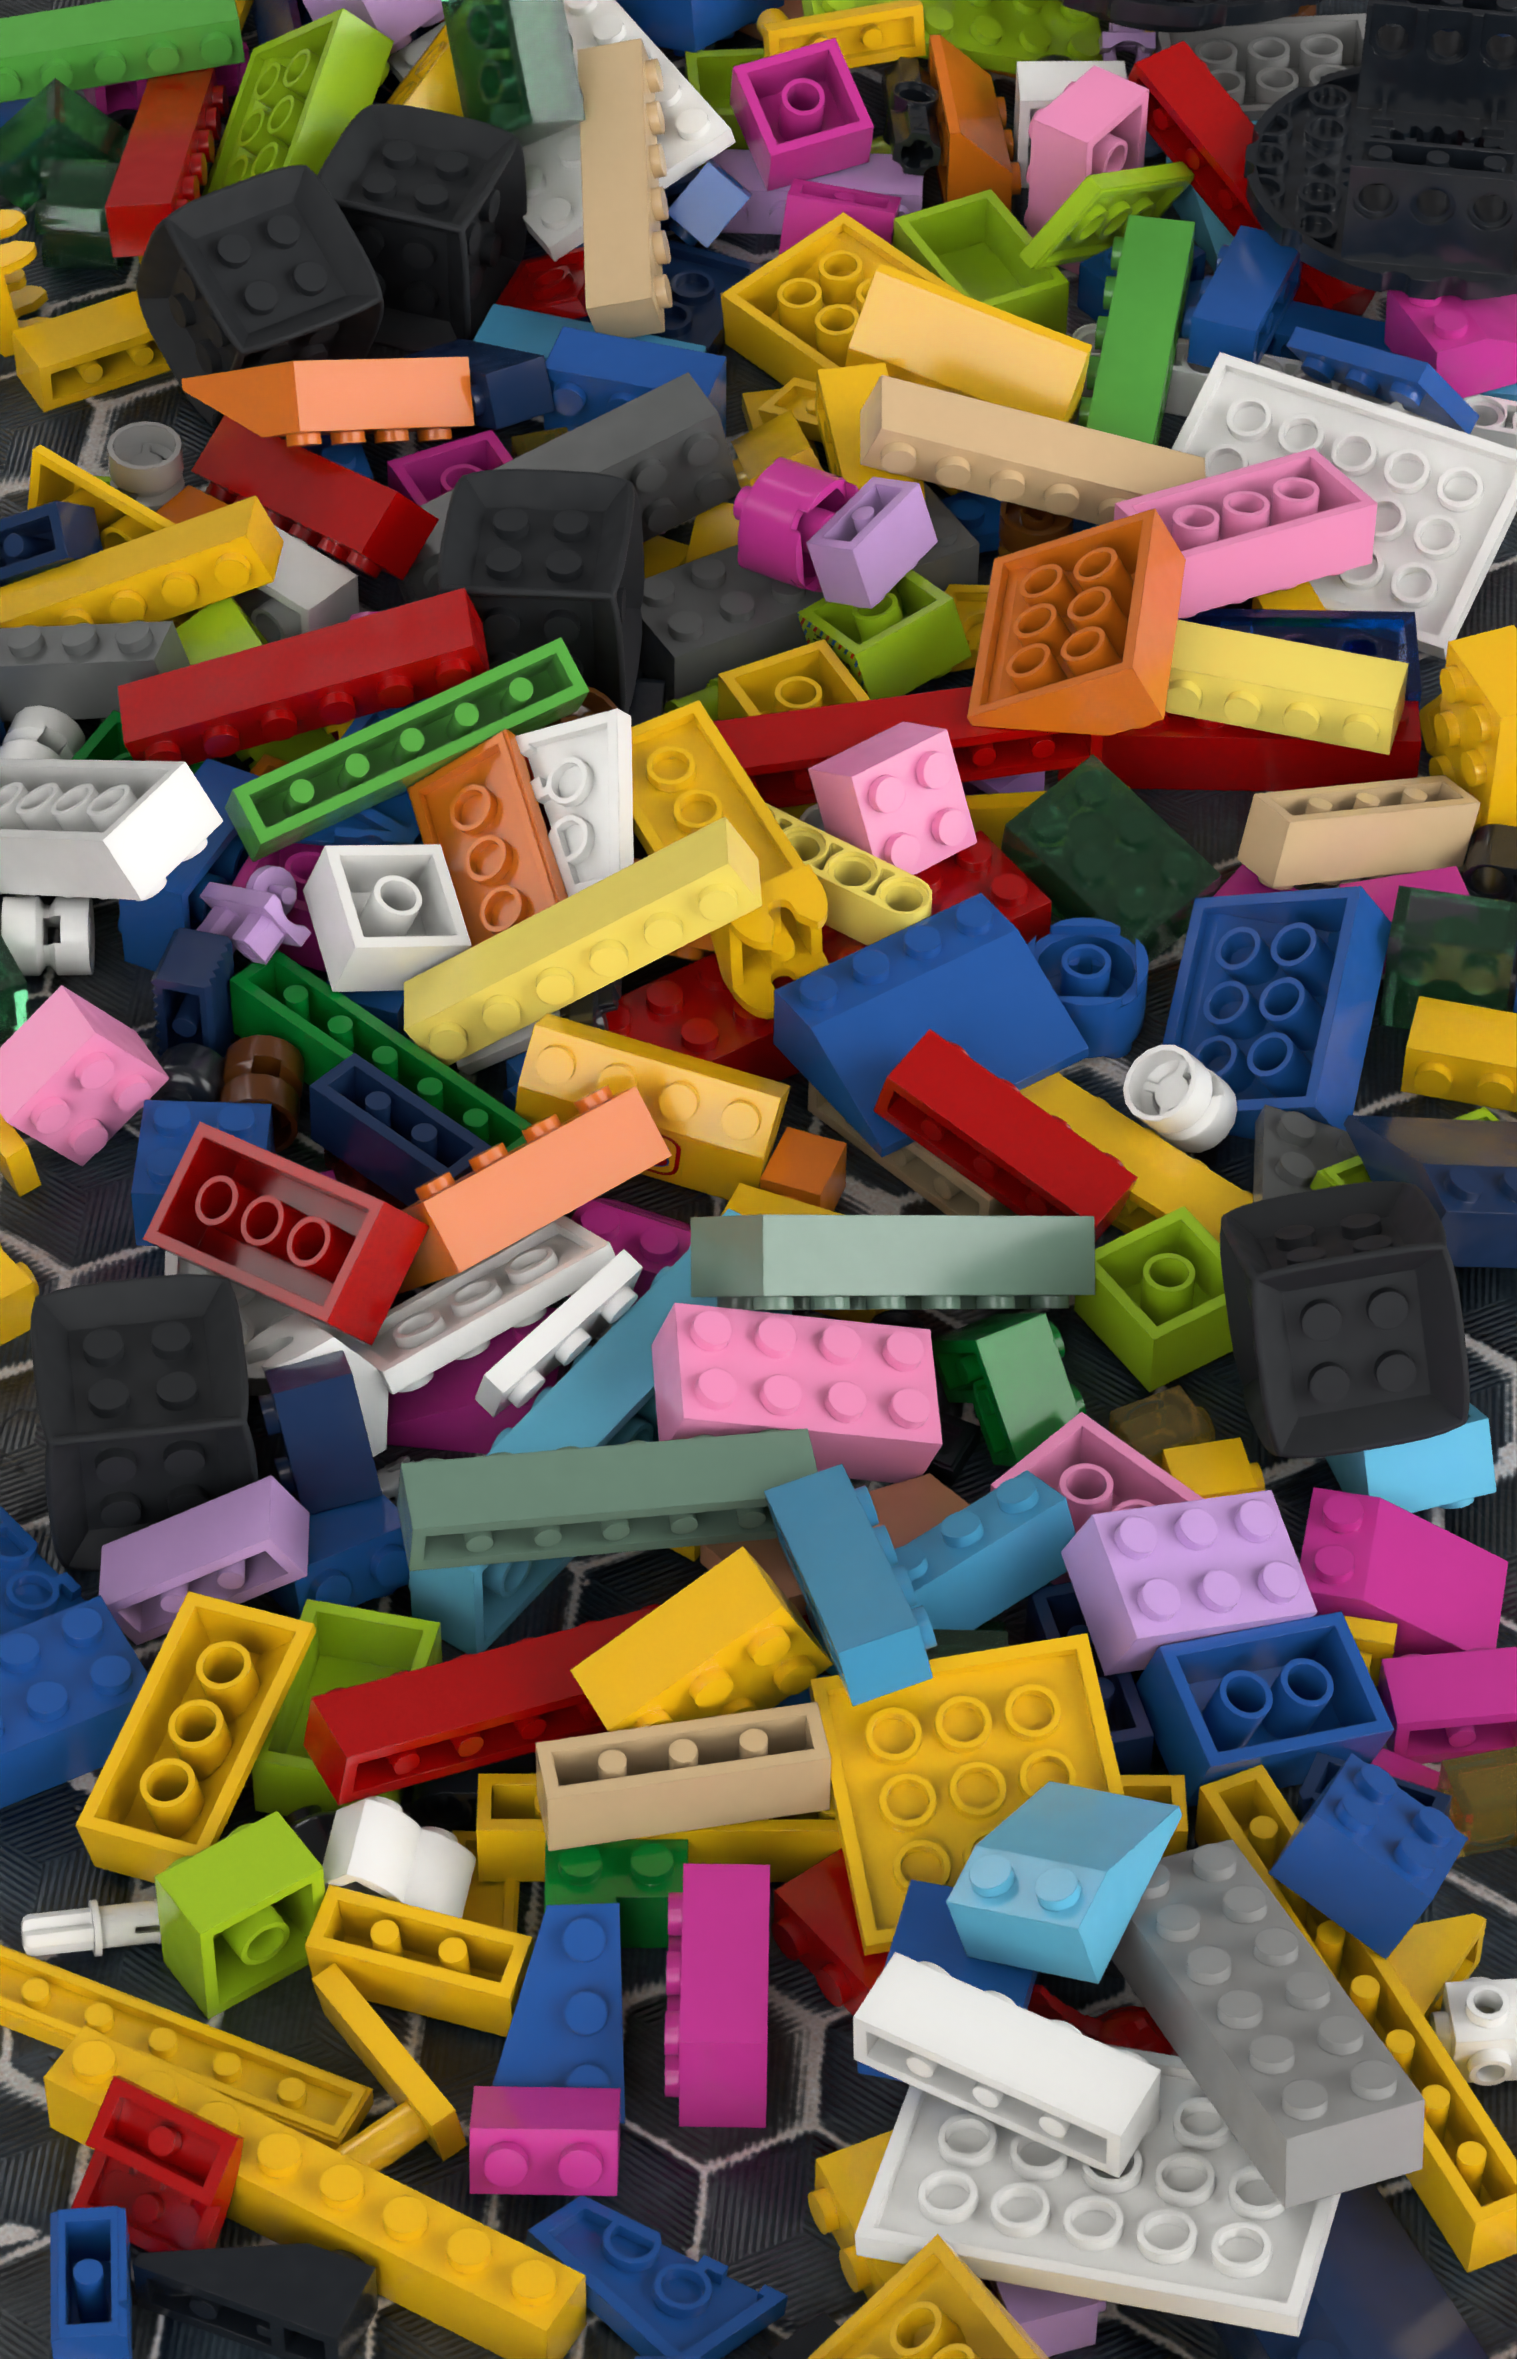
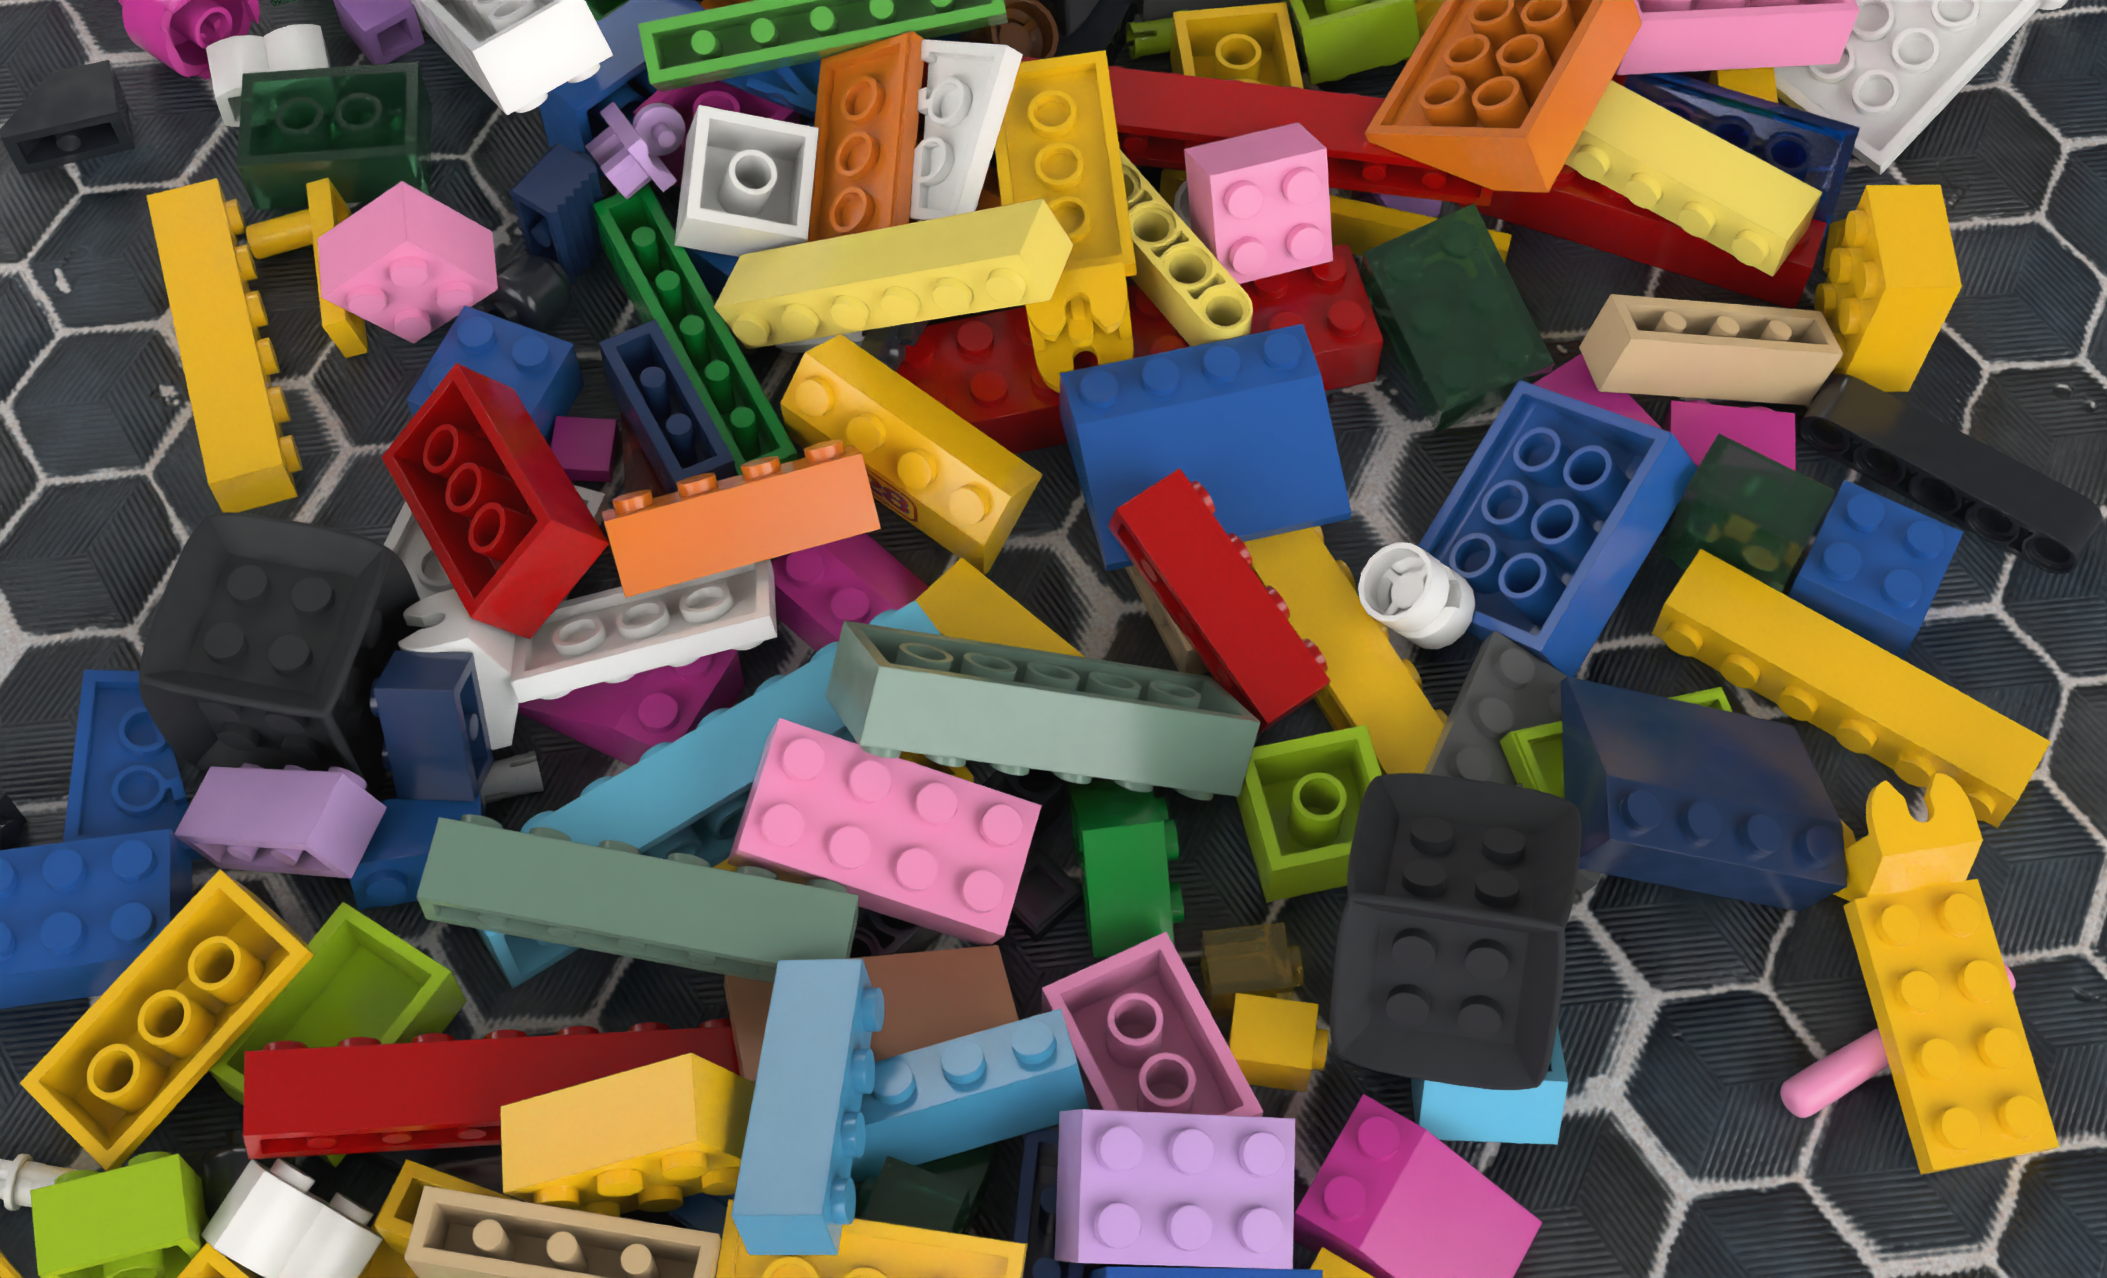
camera: 20 degrees right, 15 degrees up
white wheel [1,896,95,976] -> none
reddish brown wheel [218,1035,305,1153] -> none
white wing [475,1249,643,1418] -> none
orange brick [760,1127,847,1211] -> none
blue brick [1028,918,1149,1059] -> none

